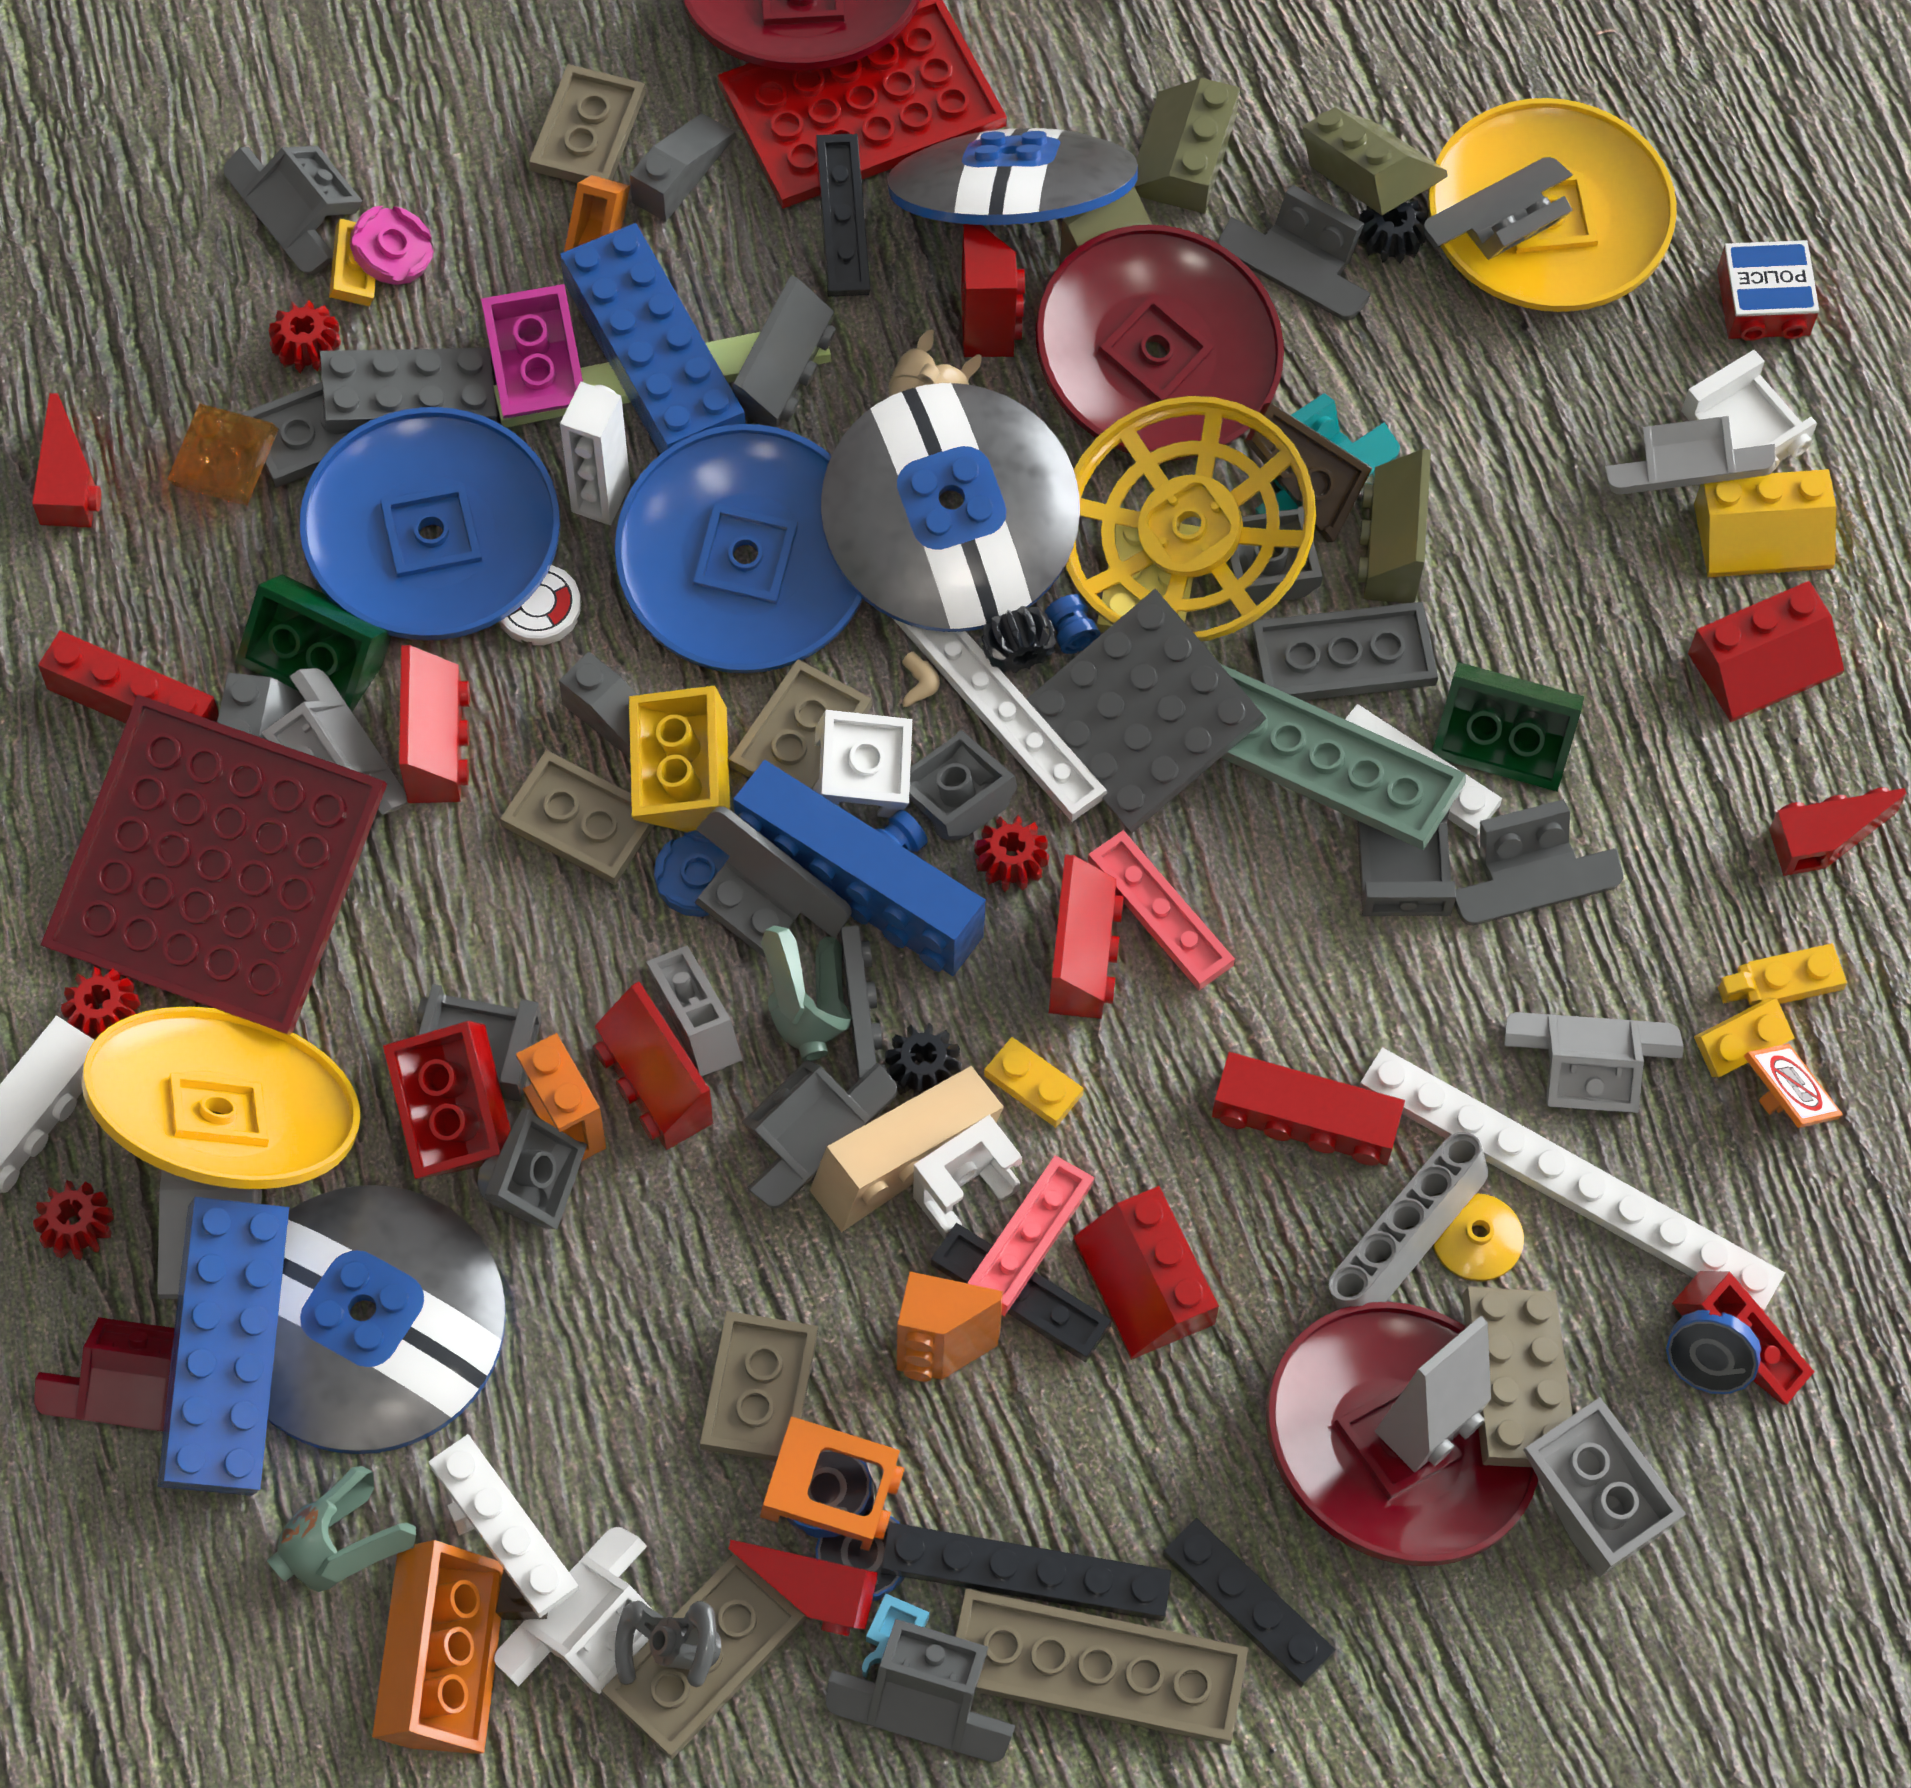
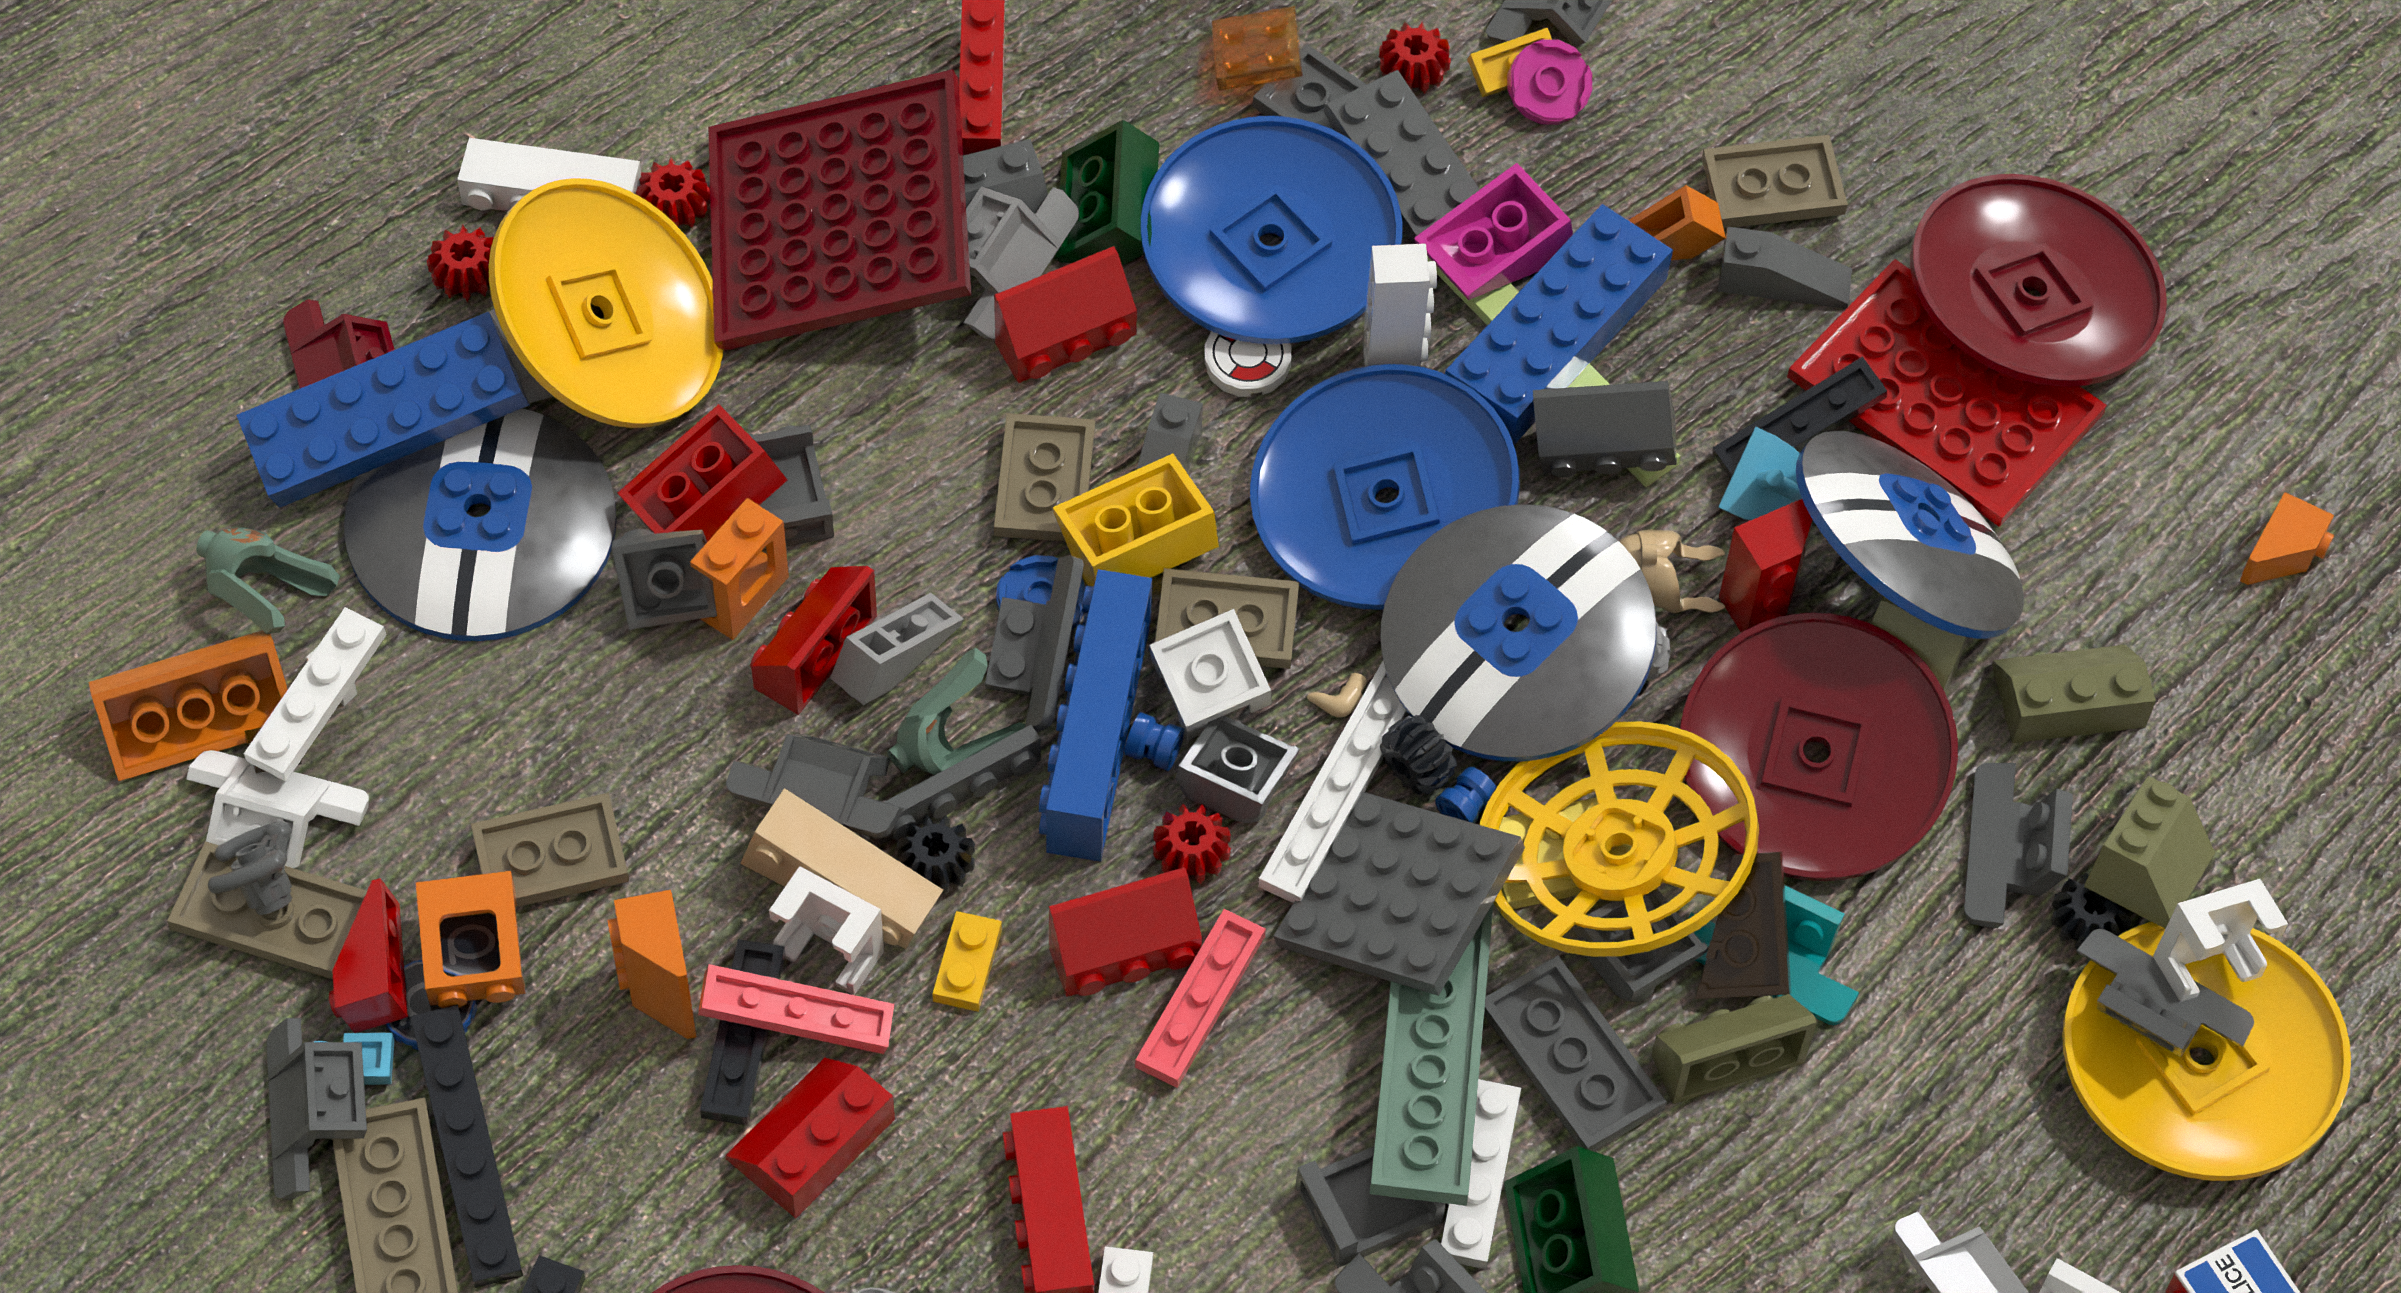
camera: 65 degrees right, 5 degrees down
none -> medium azure shield [1718,427,1802,521]
none -> white panel [2153,879,2288,1002]

